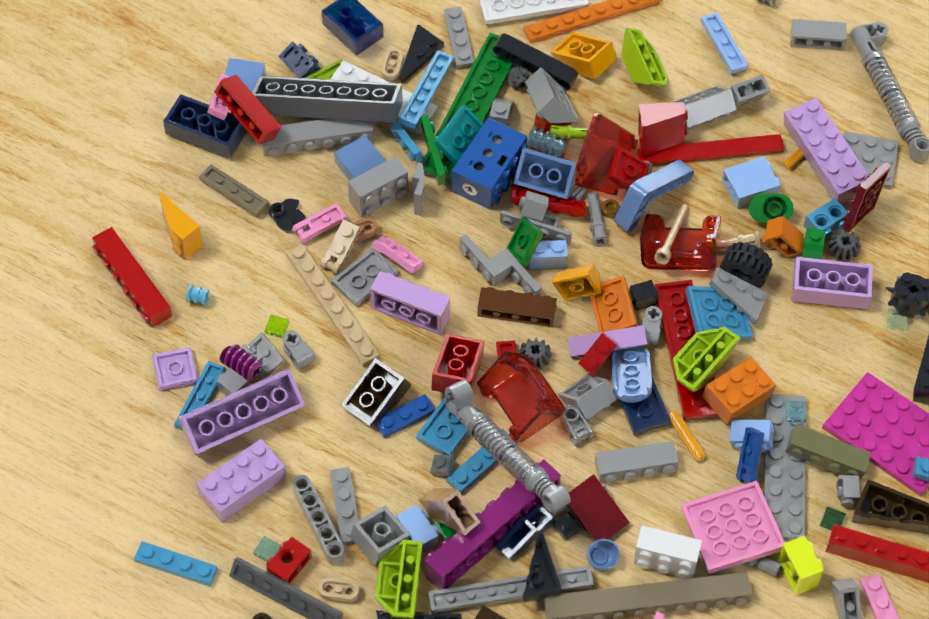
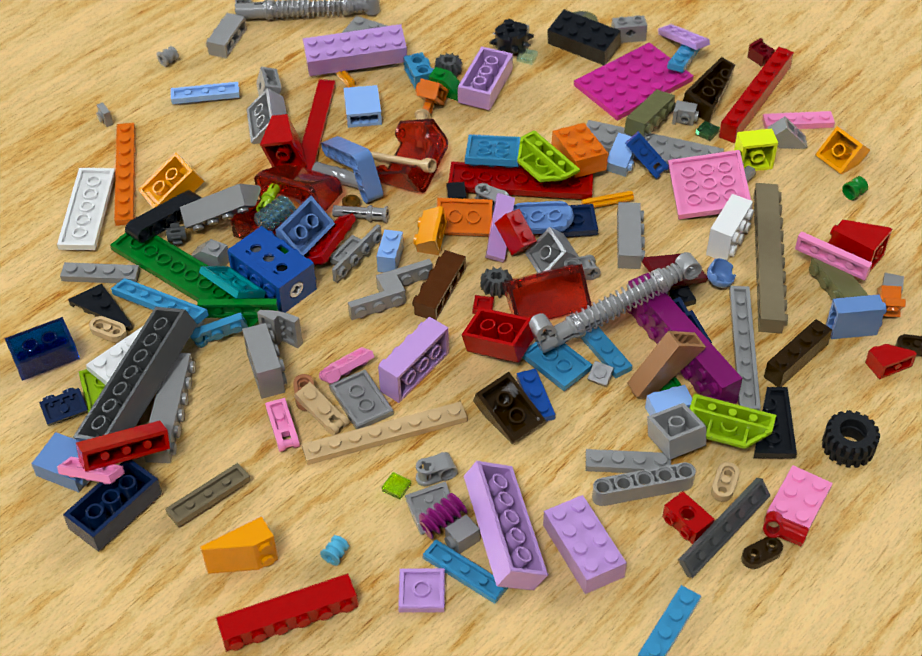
camera: 75 degrees left, 10 degrees down
clear light blue tile [253,536,281,562] -> none
black plate [269,198,306,231] -> none
medium blue brick [334,136,386,181] -> none
green tile [506,217,544,266] -> none
light grey brick [518,191,548,221] -> none
black wing [522,533,562,603] -> none
red tile [608,147,650,190] -> none
lime wedge [621,27,668,87] -> none
light grey wing [709,267,768,324] -> none
black tyre [720,242,773,288] -> none
green piece [749,193,794,223] -> none
clear light blue plate [785,401,806,422] -> none
dark red plate [843,162,892,232] -> none

